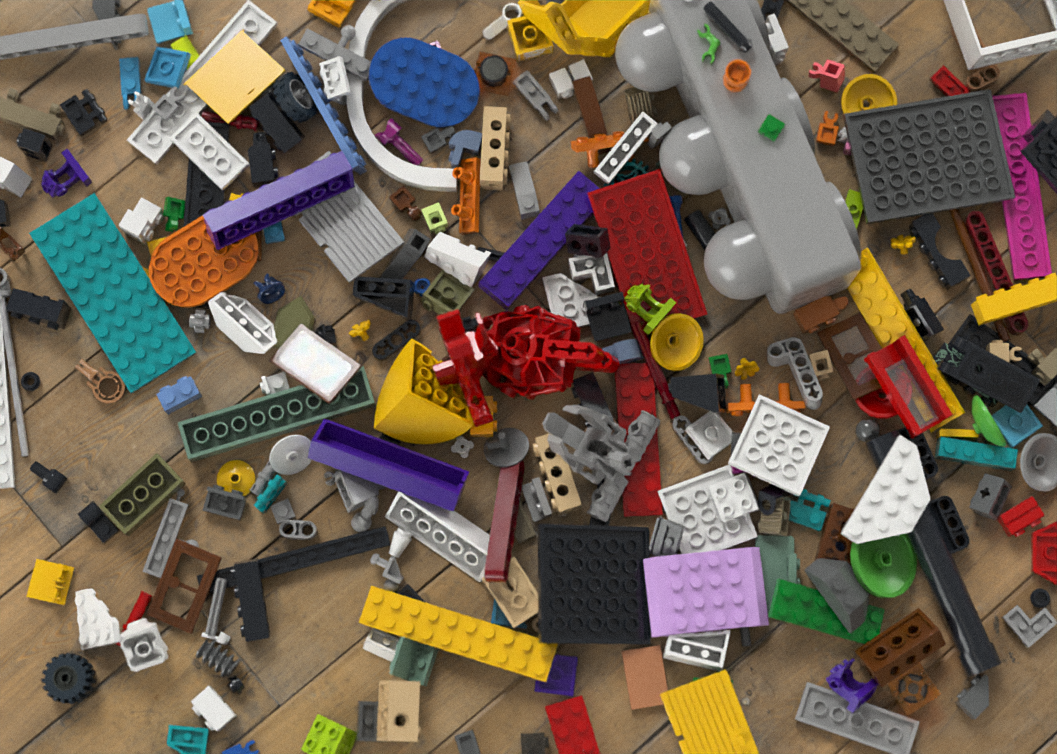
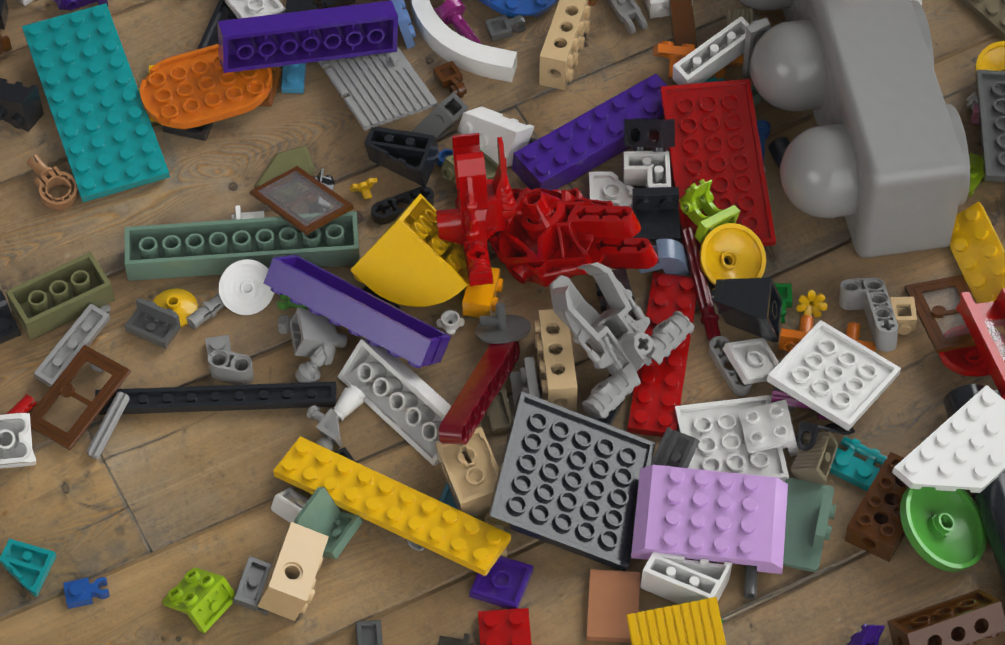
camera: 15 degrees right, 25 degrees down
white brick [119,197,164,245] -> none
medium blue brick [156,376,202,414] -> none
green plate [163,197,185,232] -> none
light grey gear [189,309,211,333] -> none
white piece [191,686,237,732] -> none
dark grey piece [196,638,241,677] -> none
white hand [202,632,231,645] -> none
white wedge [208,292,277,354] -> none
black plate [227,676,245,695] -> none
black brick [231,559,270,642] -> none
teal plate [253,474,288,514] -> none
dark blue piece [254,273,285,304] -> none
yellowish green brick [421,202,448,234] -> none
sand blue brick [449,130,482,169] -> none
orange plate [451,157,481,235] -> none
light grey slope [509,161,540,220] -> none
green plate [758,114,785,142] -> none
green plate [768,579,885,644] -> none
dark orange hinge [793,296,849,334] -> none
dark grey wedge [804,558,870,633] -> none
coral brick [809,59,845,93] -> none
orange plate [816,111,839,146] -> none
dark grey piece [855,419,880,442] -> none

